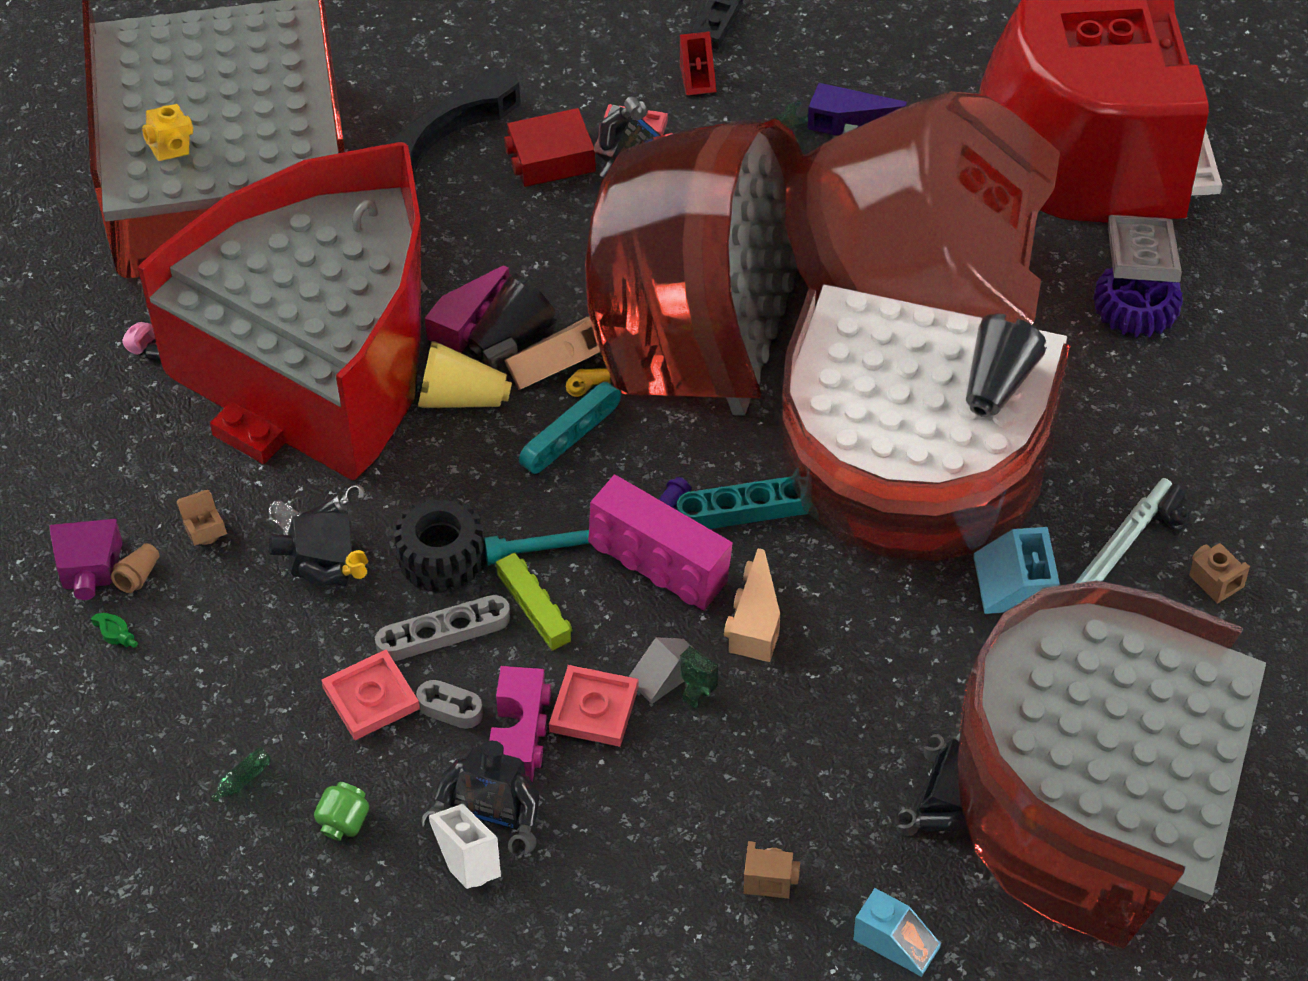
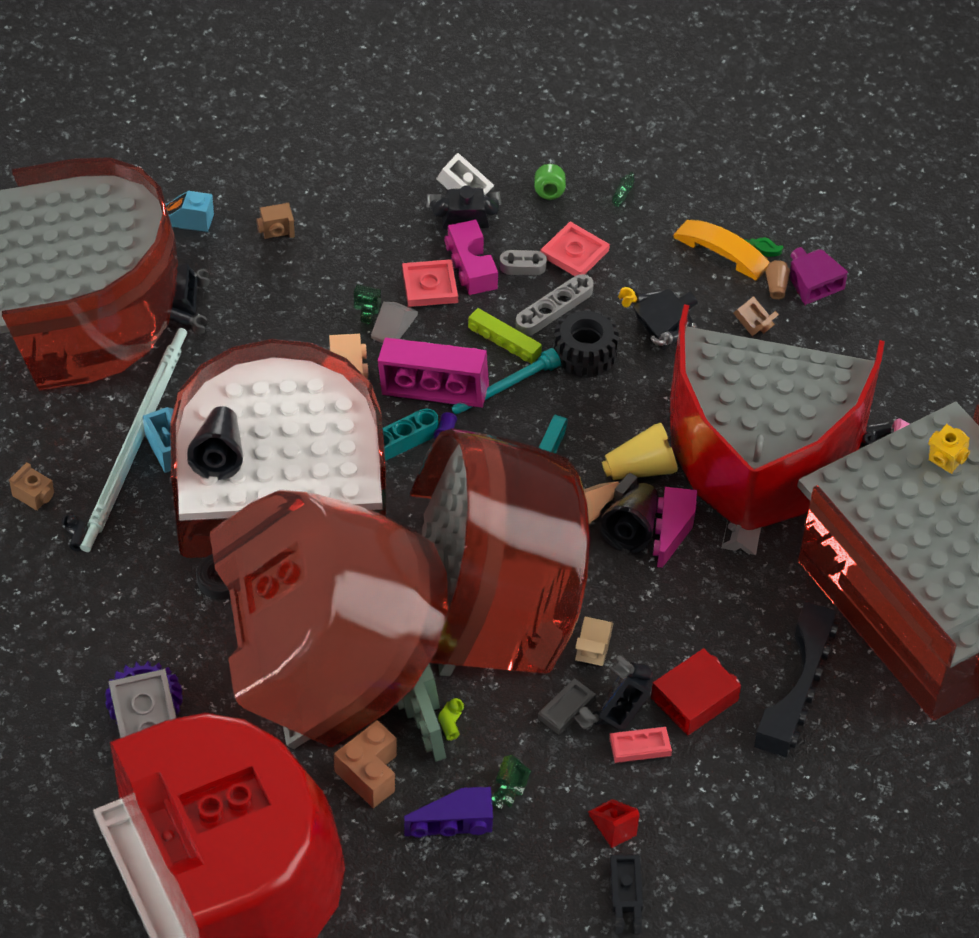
camera: 155 degrees right, 0 degrees up
none -> light orange slope [673,220,770,281]

